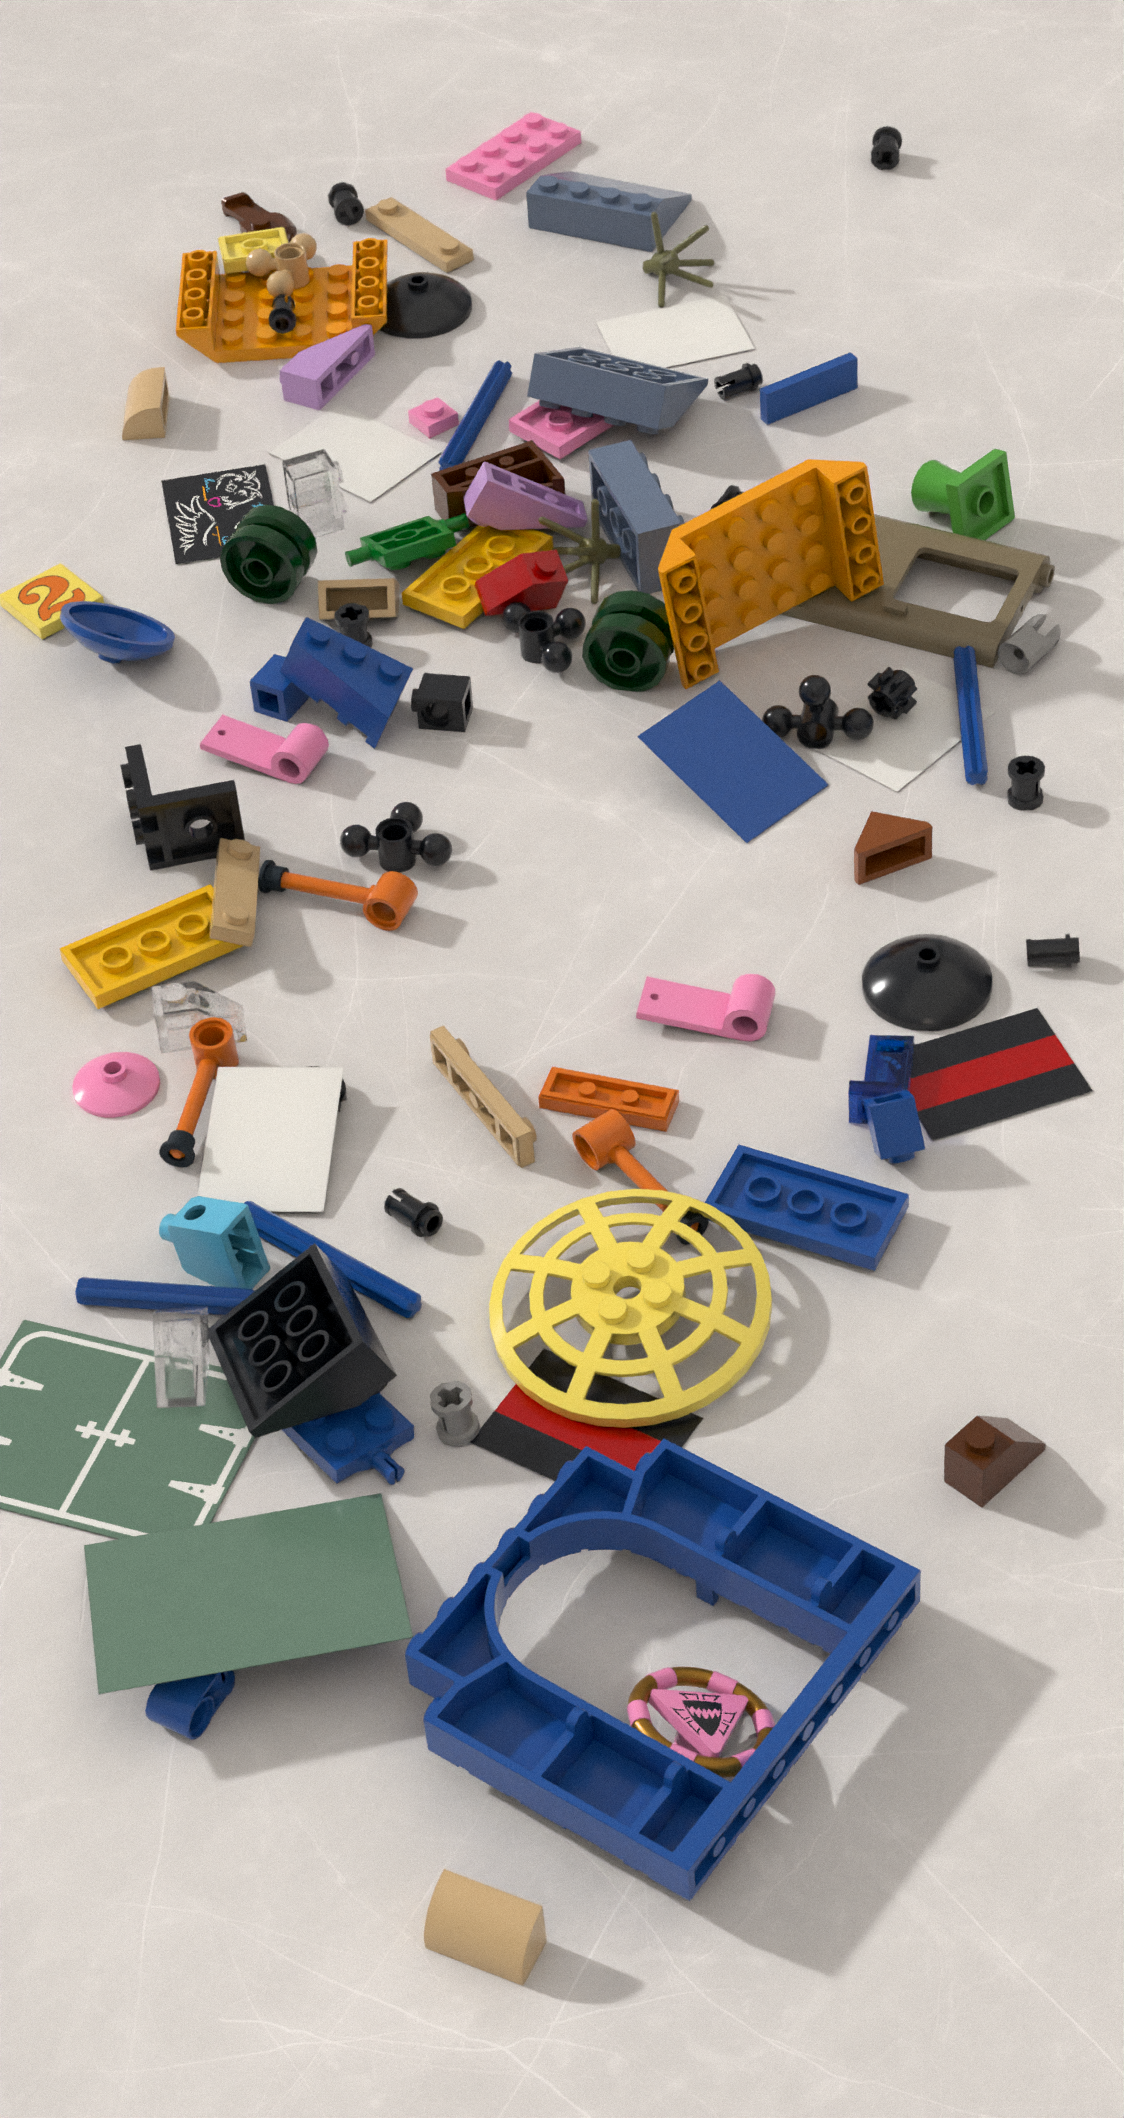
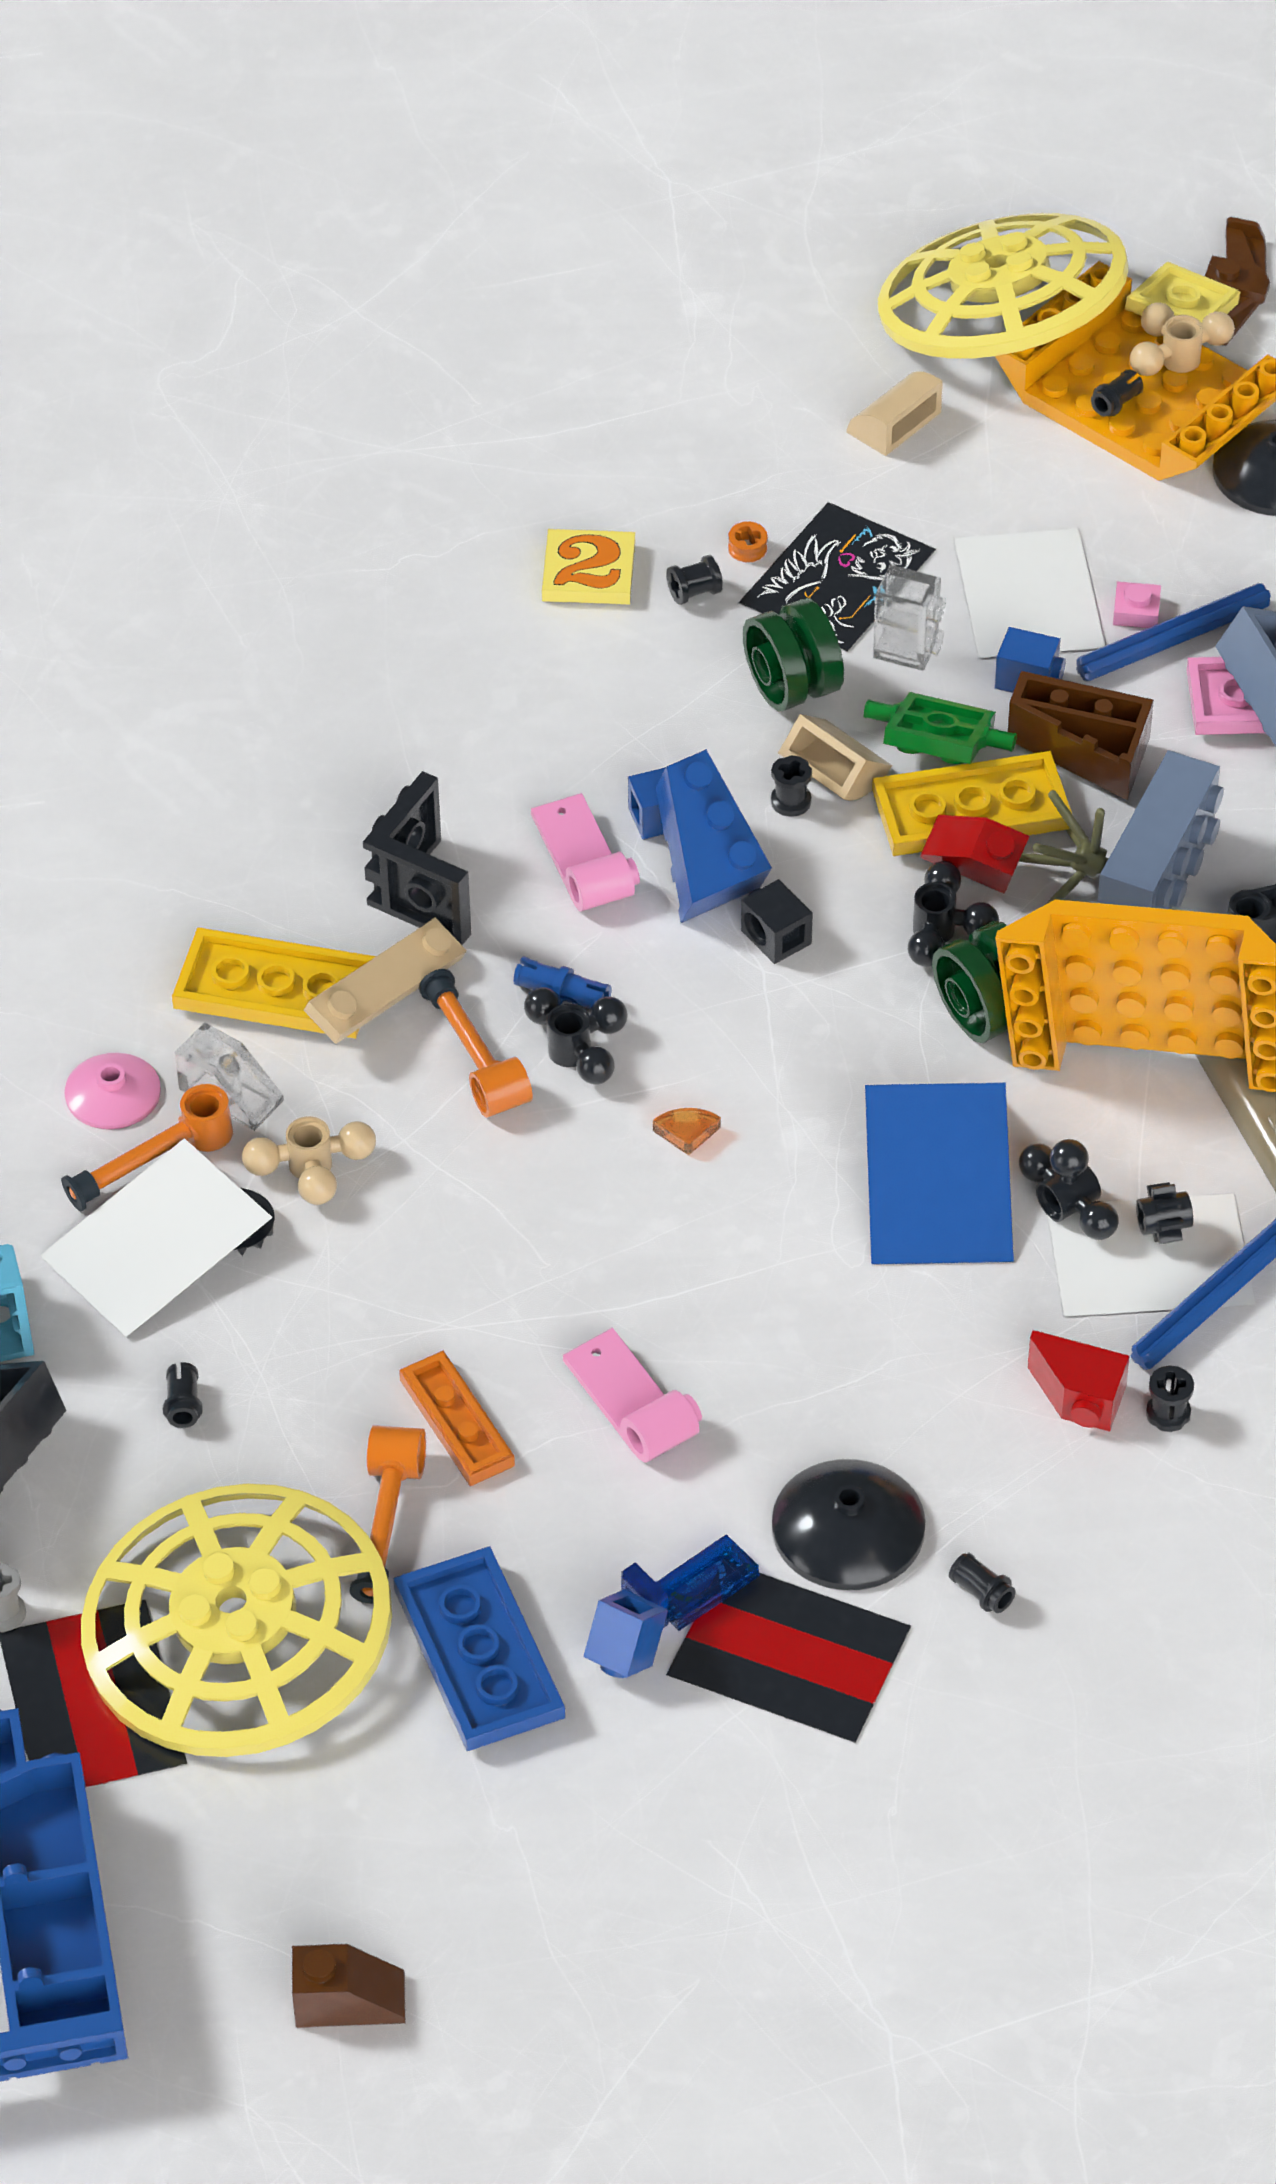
camera: 40 degrees right, 5 degrees up
blue dish [60,601,175,664] -> none
blue axle [244,1201,422,1319] -> none
lavender slope [279,324,375,411] -> none
tan plate [429,1025,537,1168] -> none
lavender slope [463,461,588,530] -> none
dark orange slope [854,811,933,885] -> none
none -> tan piece [242,1116,376,1205]
none -> blue pin [513,956,612,1010]
none -> clear orange tile [653,1108,721,1156]
none -> black bush [666,555,723,605]
none -> orange bush [728,521,768,562]
none -> light yellow dish [878,213,1129,359]
none -> blue brick [994,627,1066,693]
none -> red slope [1027,1330,1130,1432]

